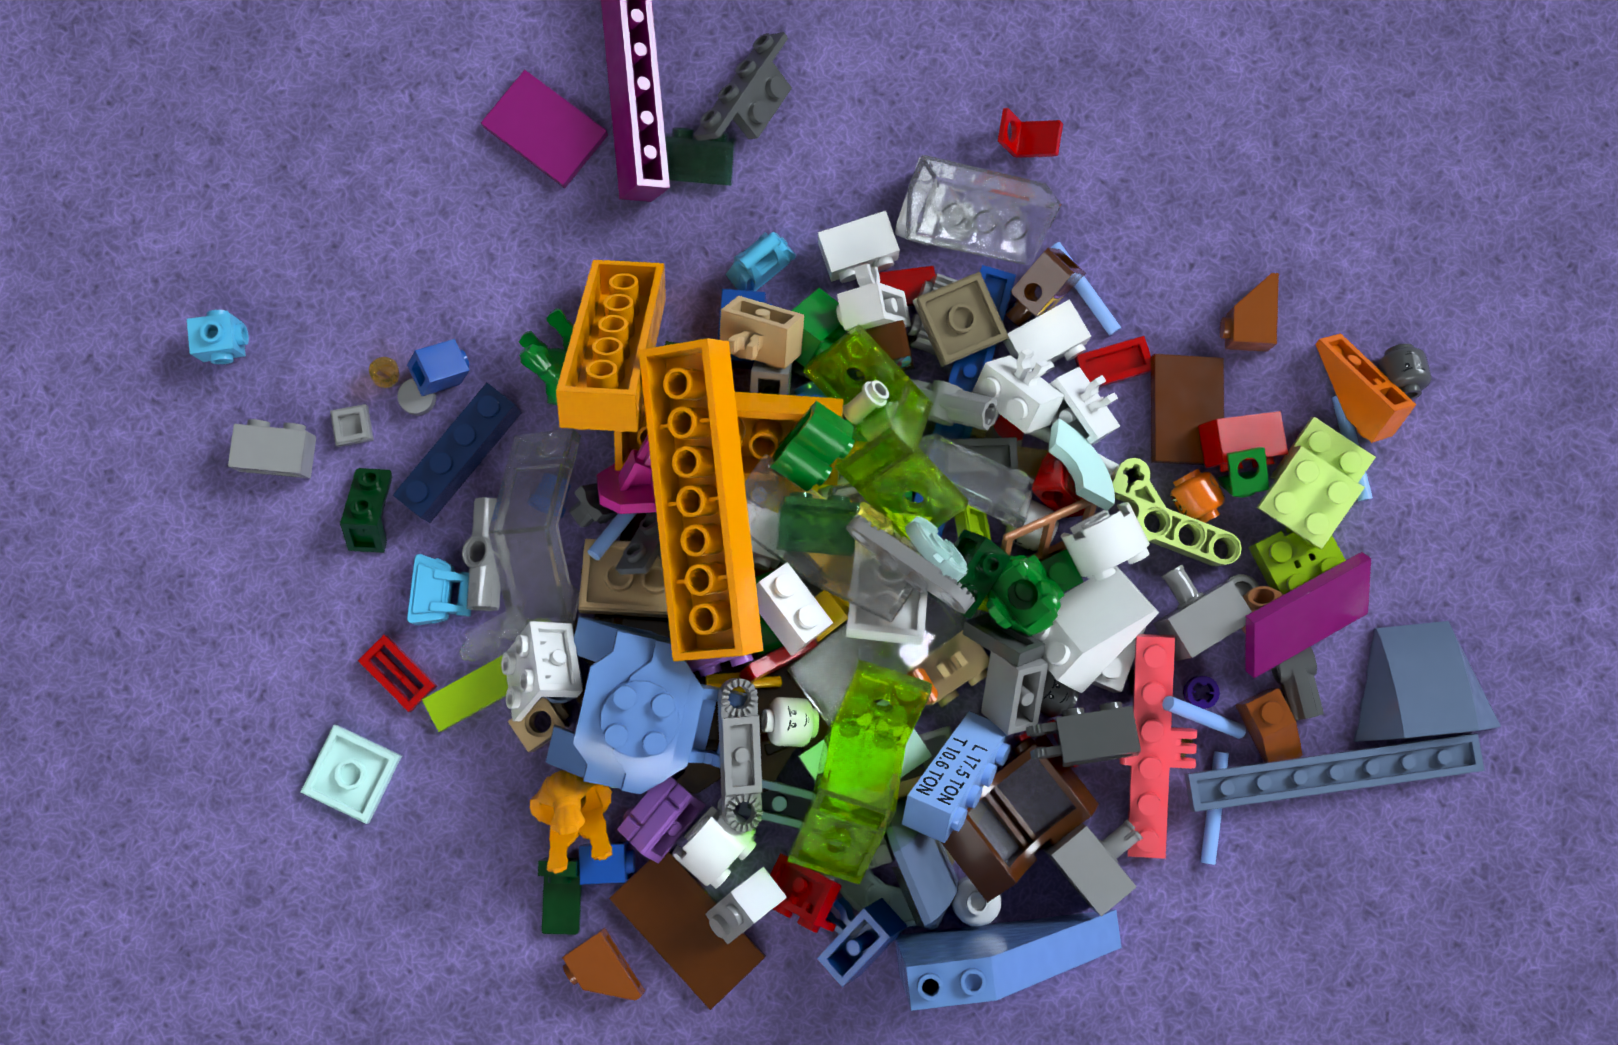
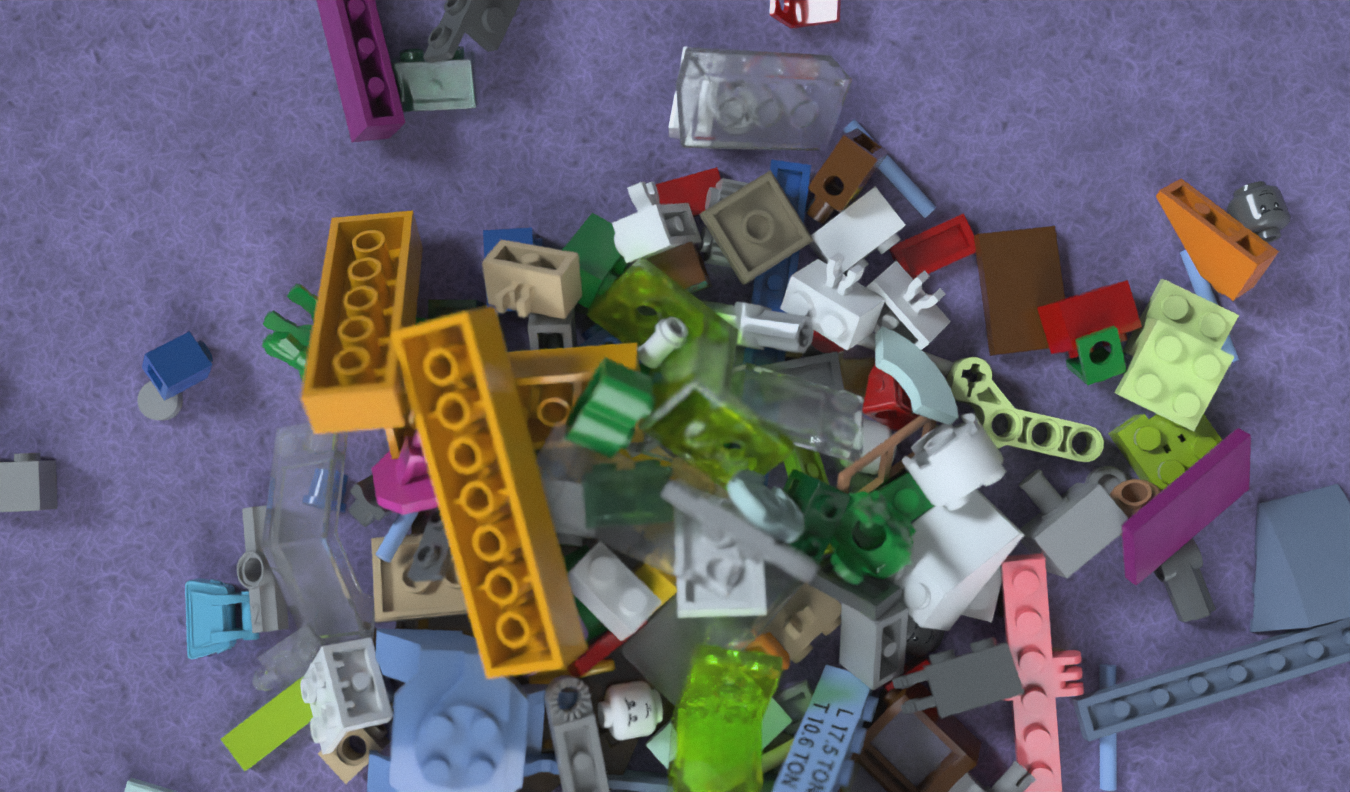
camera: 10 degrees left, 5 degrees up
light grey tile [330,404,374,447] -> none
dark green bracket [340,468,392,553] -> none
red tile [358,634,437,712] -> none
clear yellow hinge [369,357,400,389] -> none
dark blue brick [393,382,522,523] -> none
magenta tile [481,69,608,188] -> none
medium azure piece [726,232,796,291] -> none
white brick [818,211,900,283] -> none
light blue bar [1162,696,1246,739] -> none
orange head [1170,468,1225,523] -> none
dark purple bush [1183,676,1220,709] -> none
dark orange slope [1220,273,1279,352] -> none
dark orange slope [1235,688,1303,763] -> none

